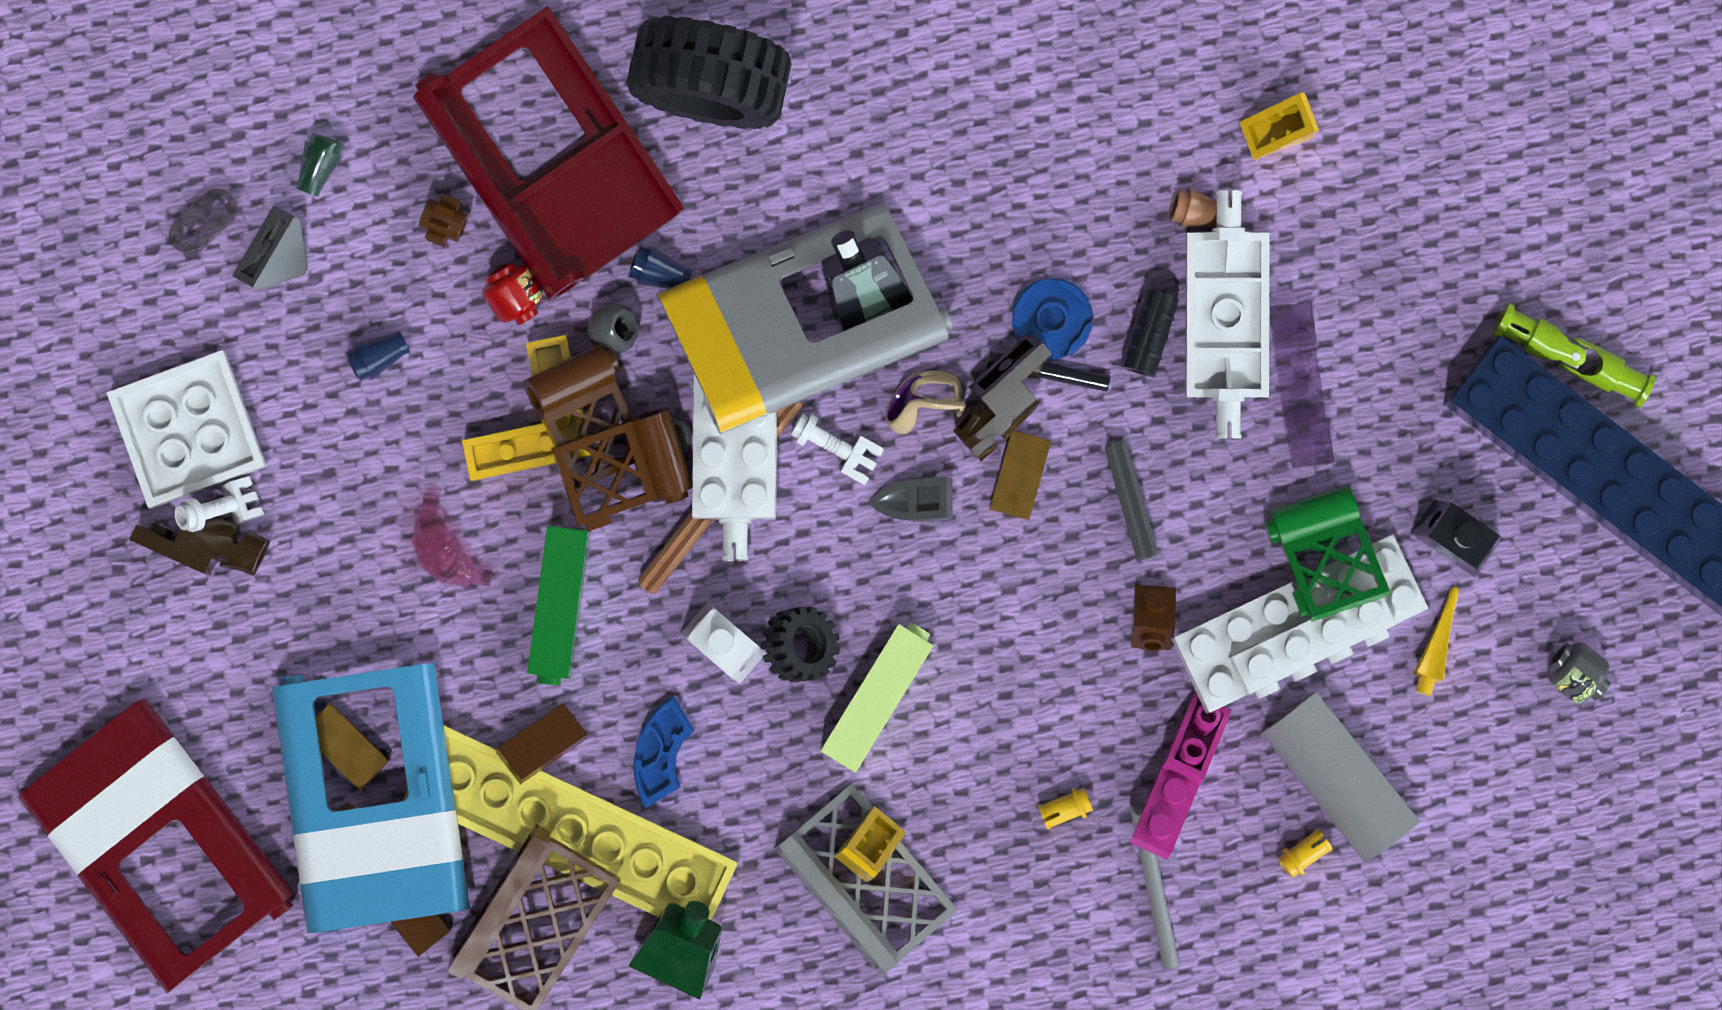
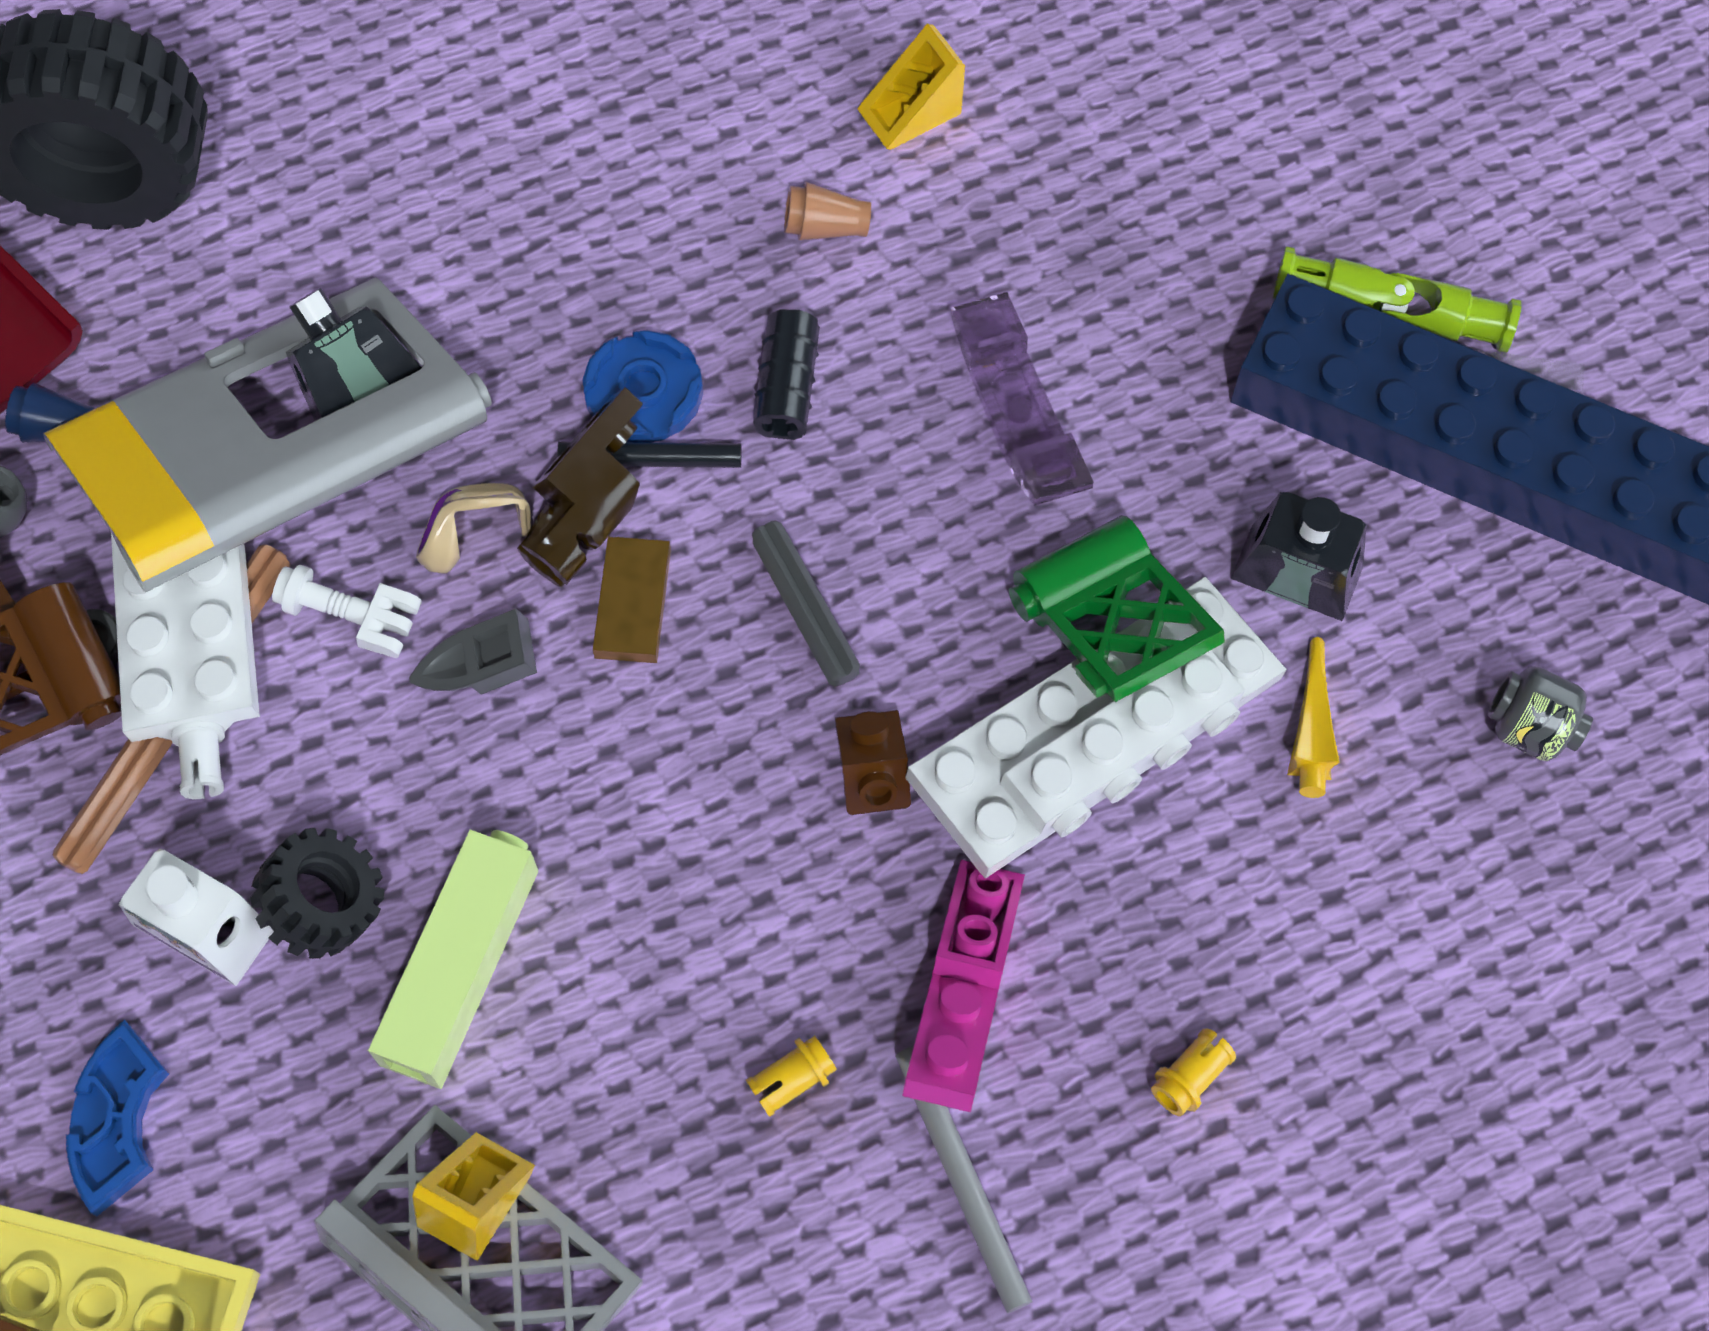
camera: 10 degrees left, 20 degrees down
white plate [1185,190,1269,438] -> none
light grey brick [1261,692,1421,862] -> none

